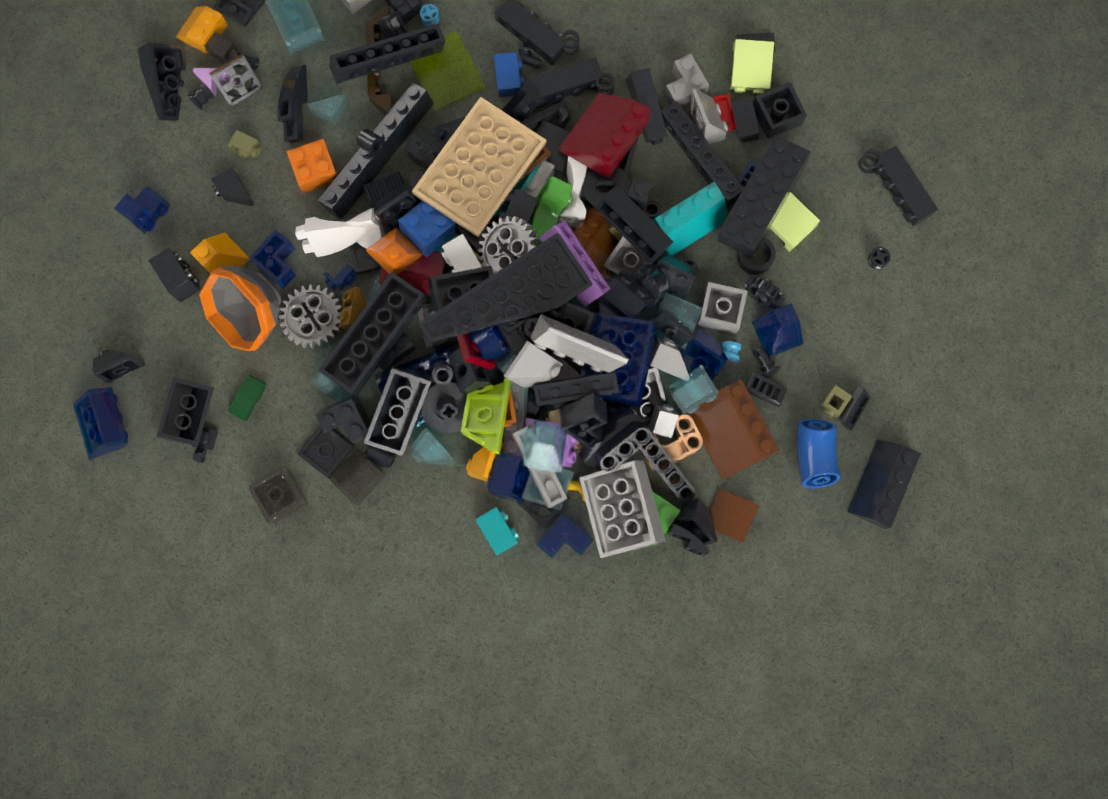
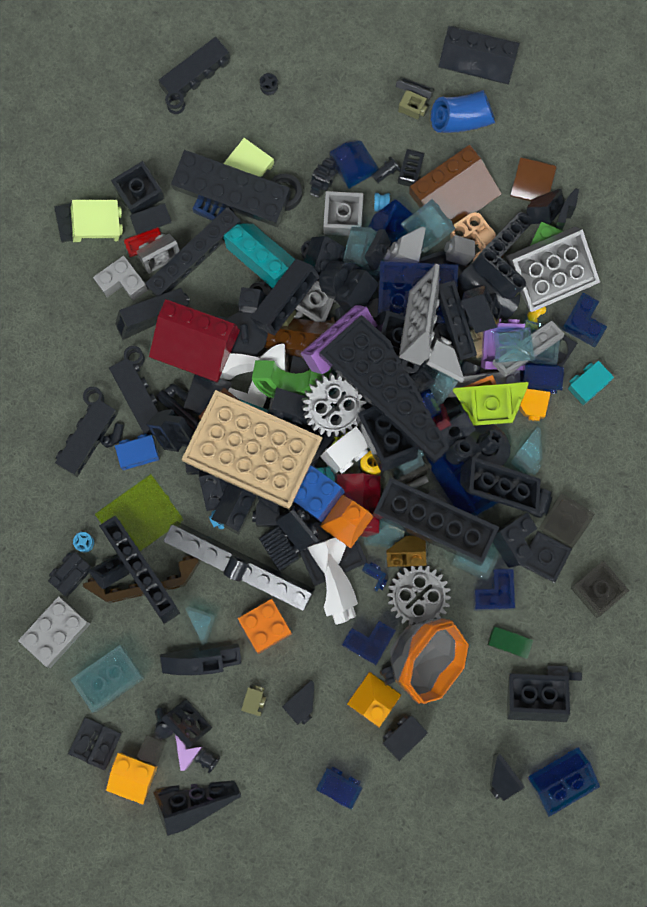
camera: 95 degrees left, 0 degrees up
none -> clear blue brick [473,569,515,611]

